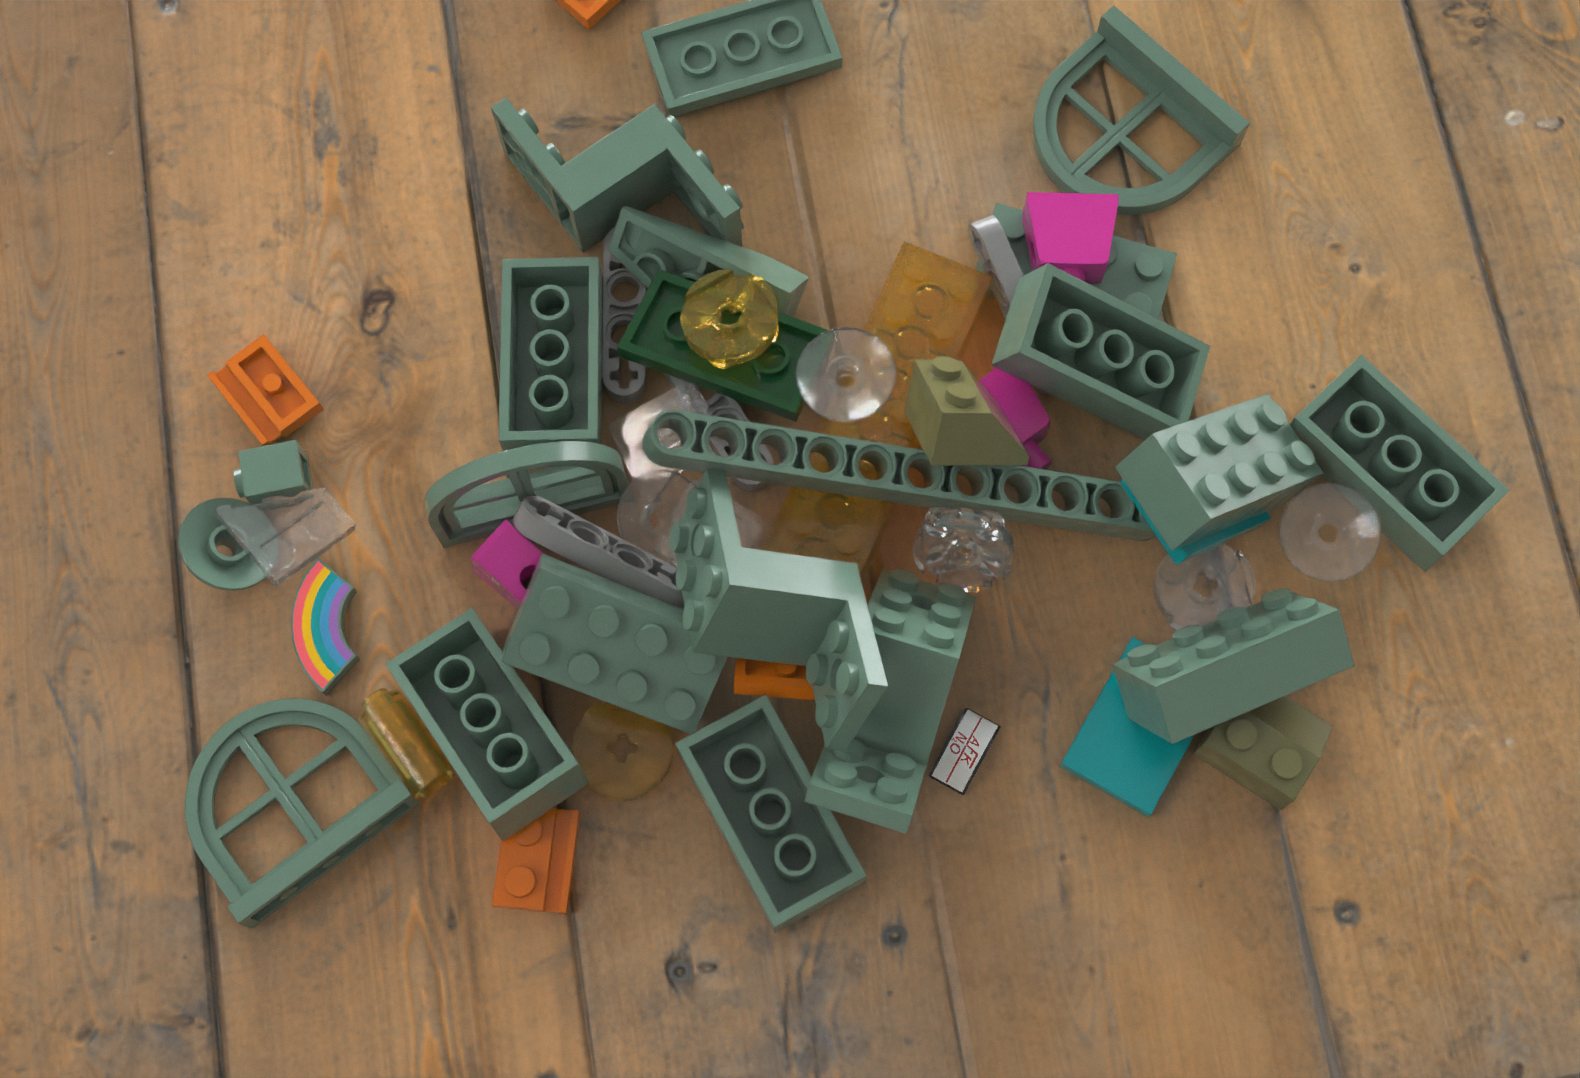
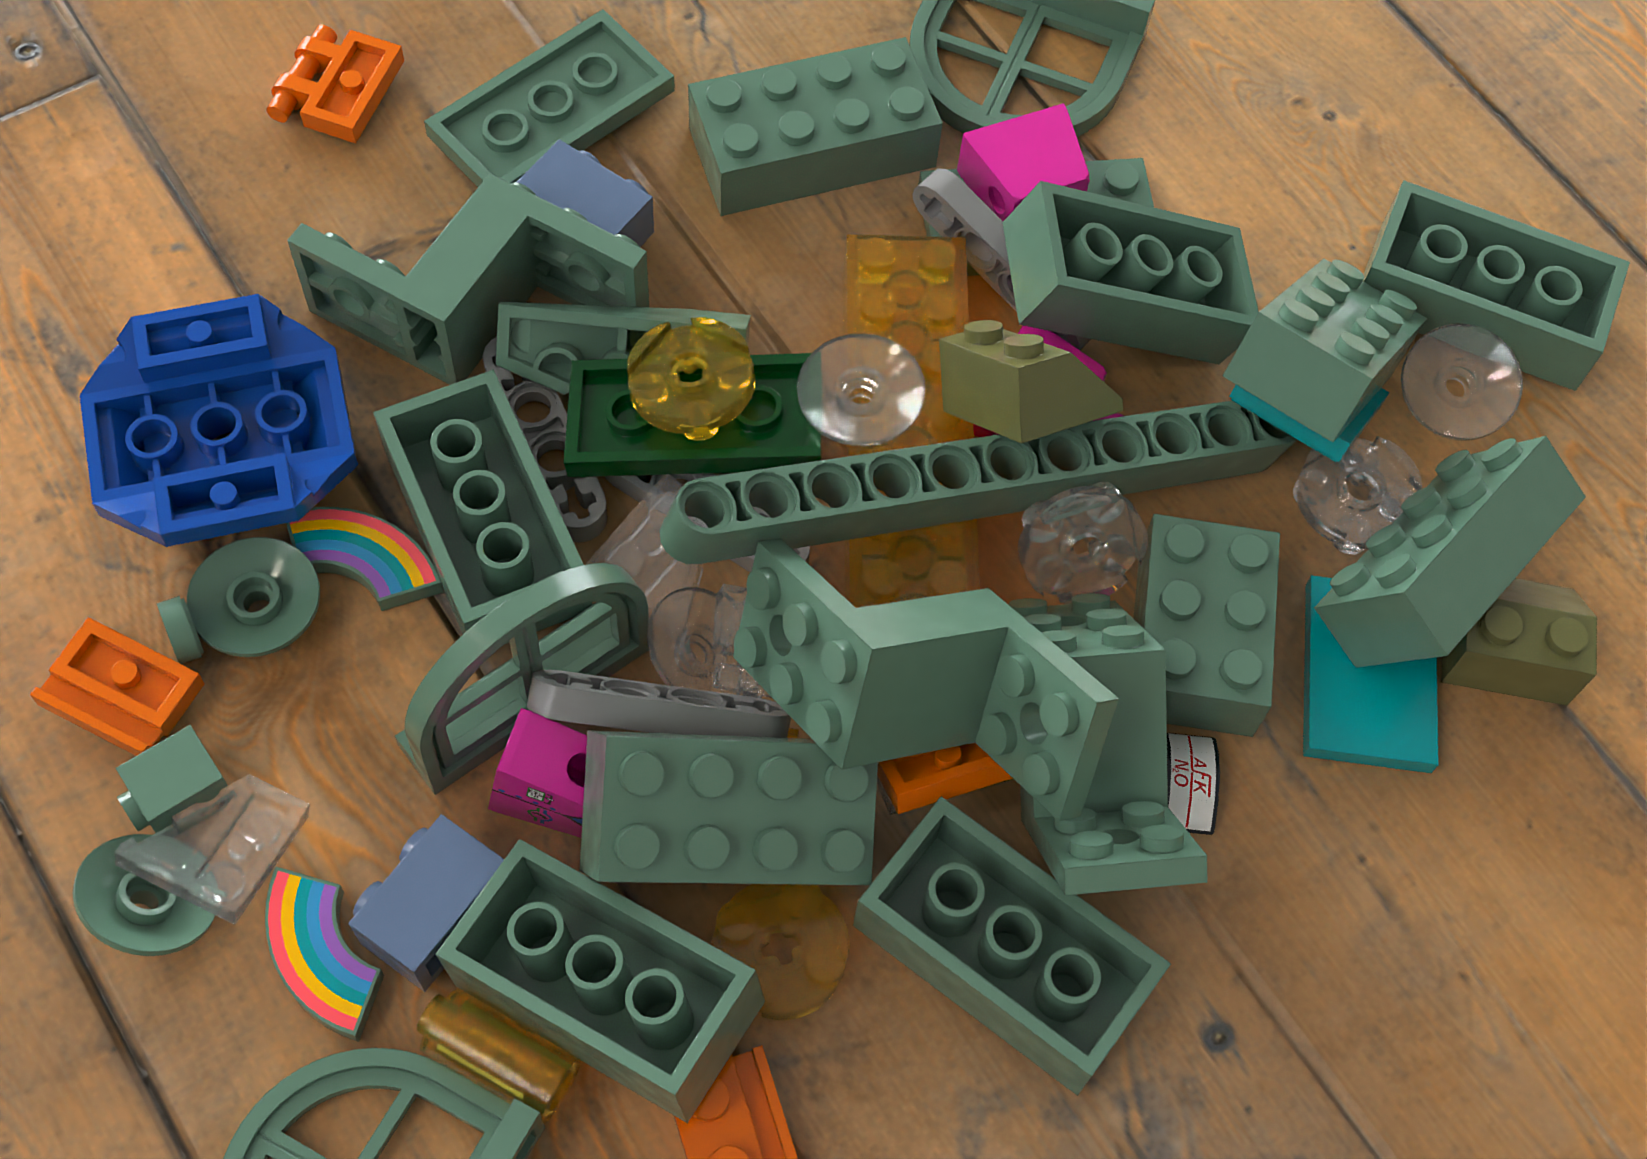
camera: 30 degrees left, 10 degrees down
none -> blue piece [80,294,358,547]
none -> sand green tile [157,596,204,664]
none -> sand green dish [187,537,320,657]
none -> tile [286,507,443,611]
none -> sand blue brick [348,814,504,992]
none -> sand blue brick [517,139,654,247]
none -> sand green brick [688,37,943,216]
none -> sand green brick [1133,514,1280,737]

